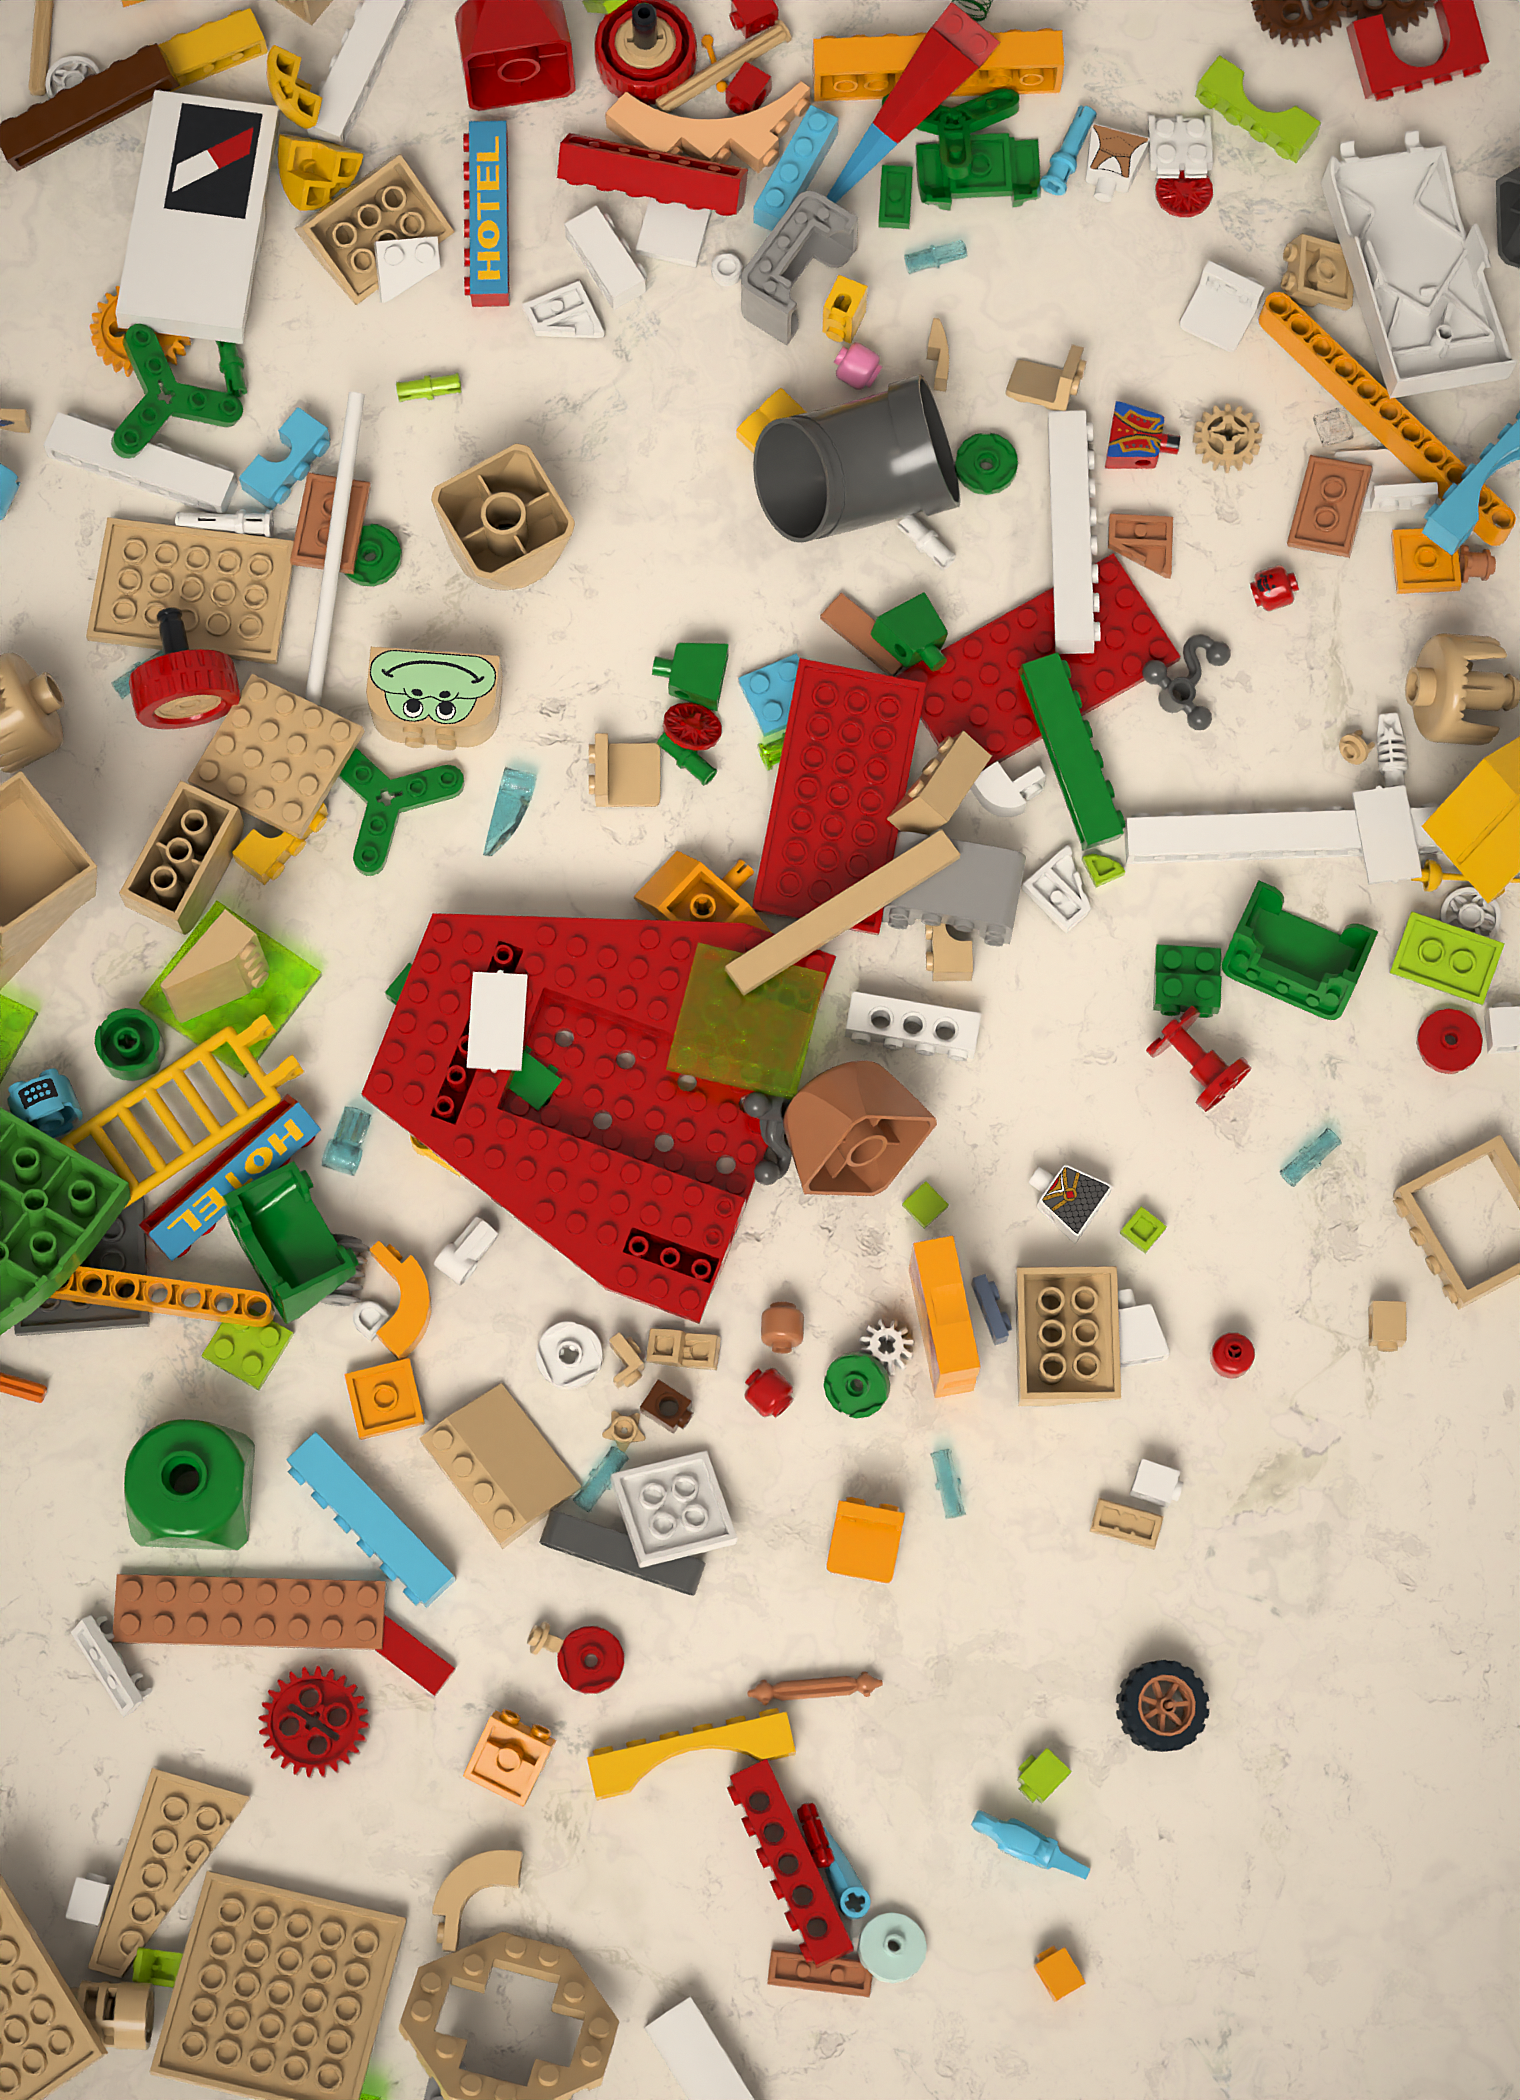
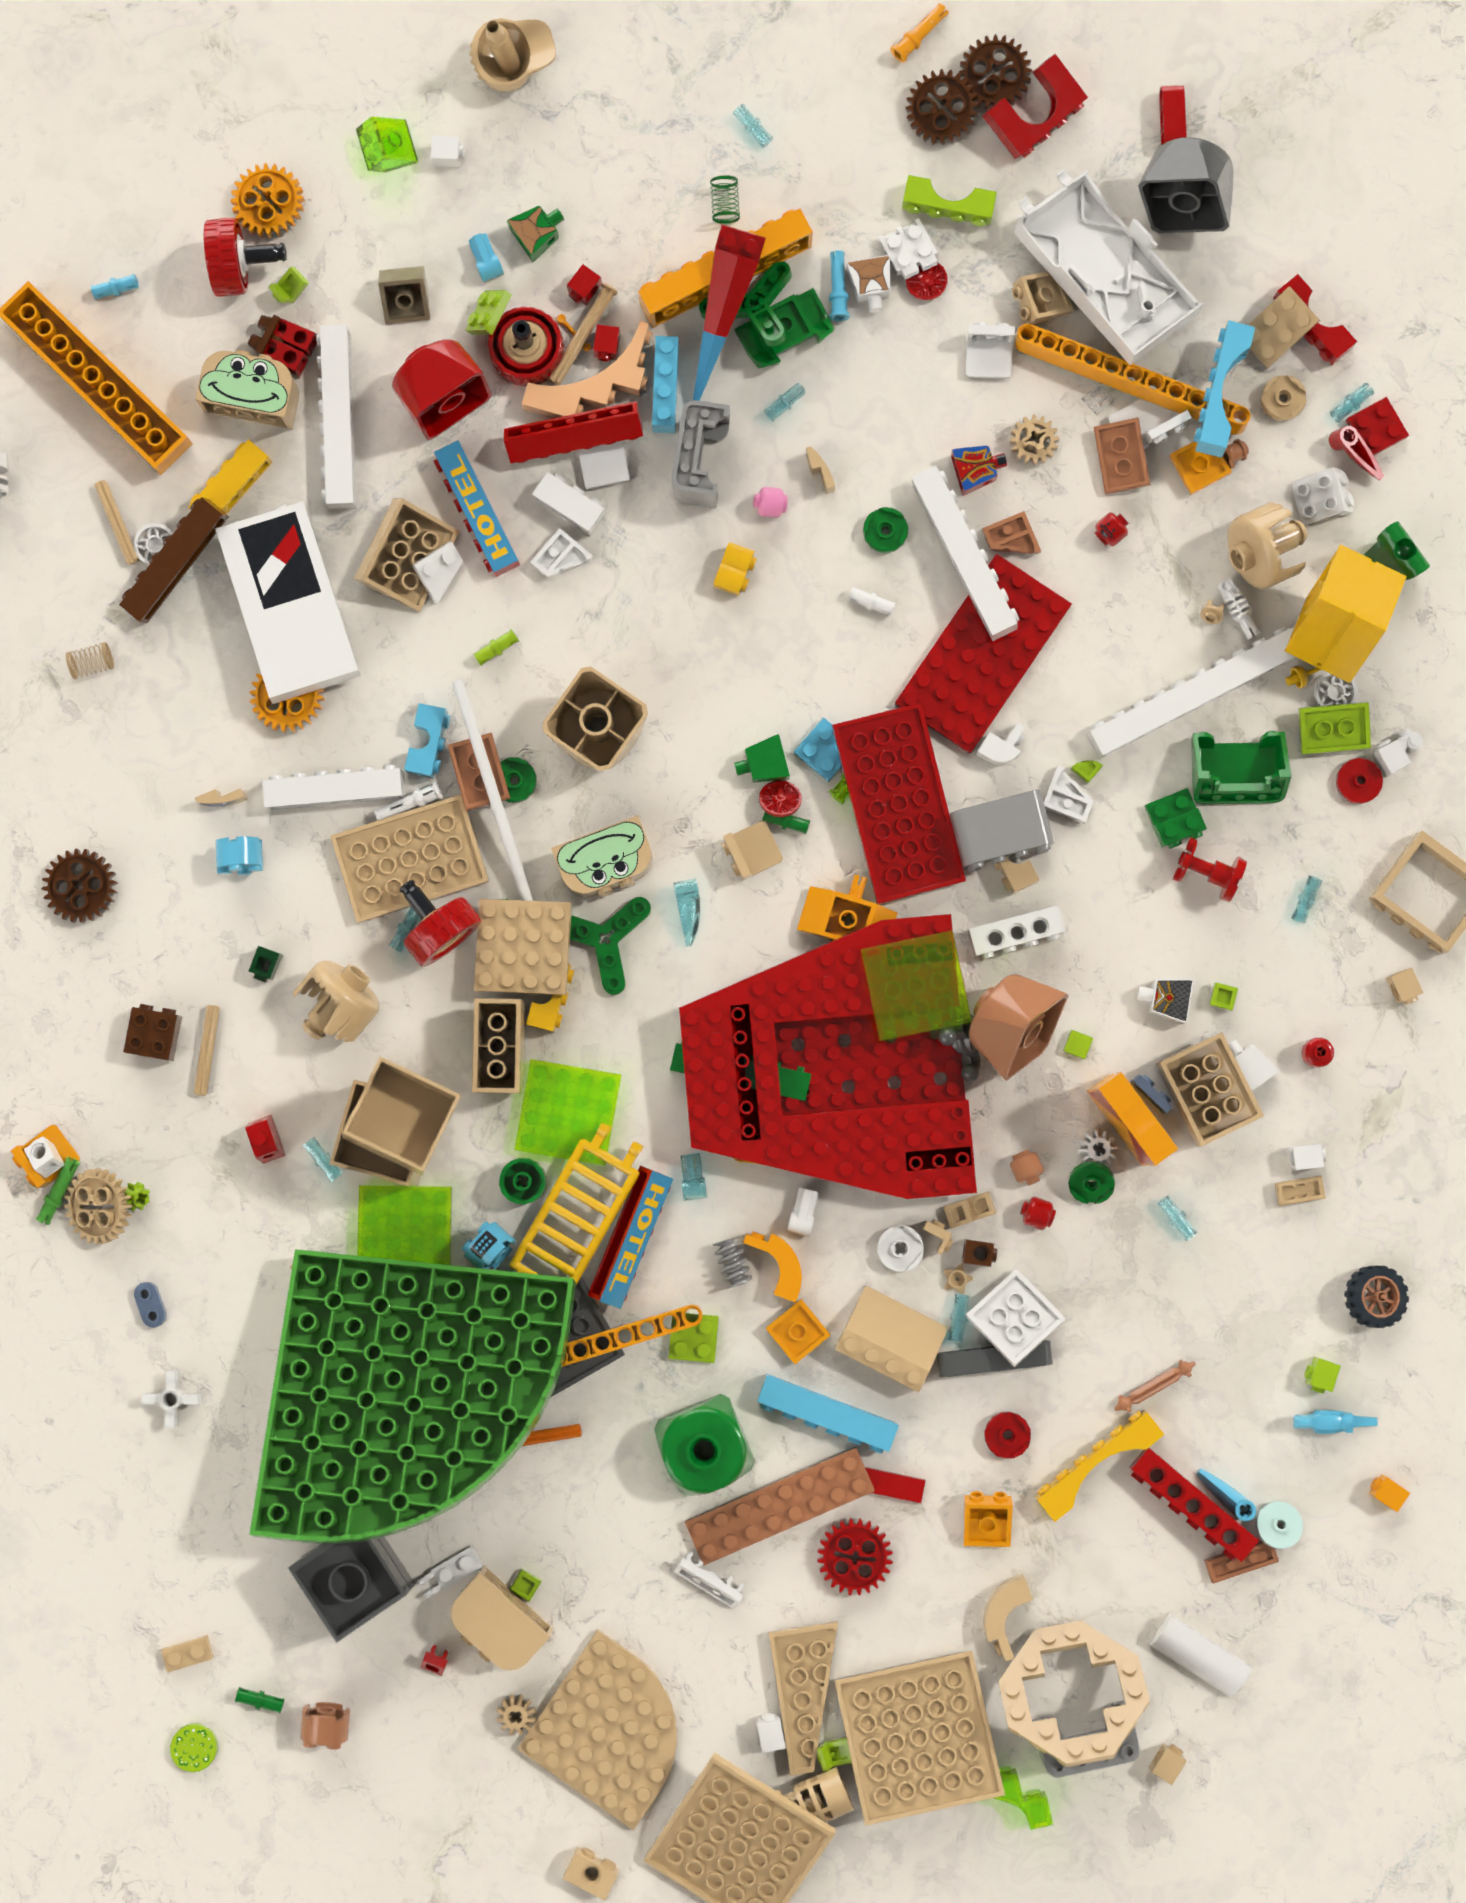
camera: 20 degrees left, 10 degrees up
green piece [111,324,243,459] -> none
tan slope [160,909,269,1023] -> none
green pin [216,341,247,398] -> none
green windscreen [223,1161,359,1324] -> none
yellow brick [266,45,322,129] -> none
yellow brick [278,134,364,211] -> none
white tile [353,1301,393,1342] -> none
white piece [467,970,528,1073] -> none
tan plate [527,1622,564,1655] -> none
white tile [711,253,742,286] -> none
tan tile [725,829,961,996] -> none
dark grey cylinder [753,374,960,543] -> none
red axle [797,1803,835,1868] -> none
nougat tile [820,593,904,677] -> none
yellow brick [822,275,868,344] -> none
light orange bracket [826,1497,905,1584] -> none
green torso [870,592,948,672] -> none
green plate [878,165,913,229] -> none
tan wedge [887,731,992,835] -> none
tan bracket [1005,345,1087,412] -> none
green brick [1018,652,1126,851] -> none
dark grey piece [1142,634,1231,731] -> none
white piece [1352,785,1422,885] -> none

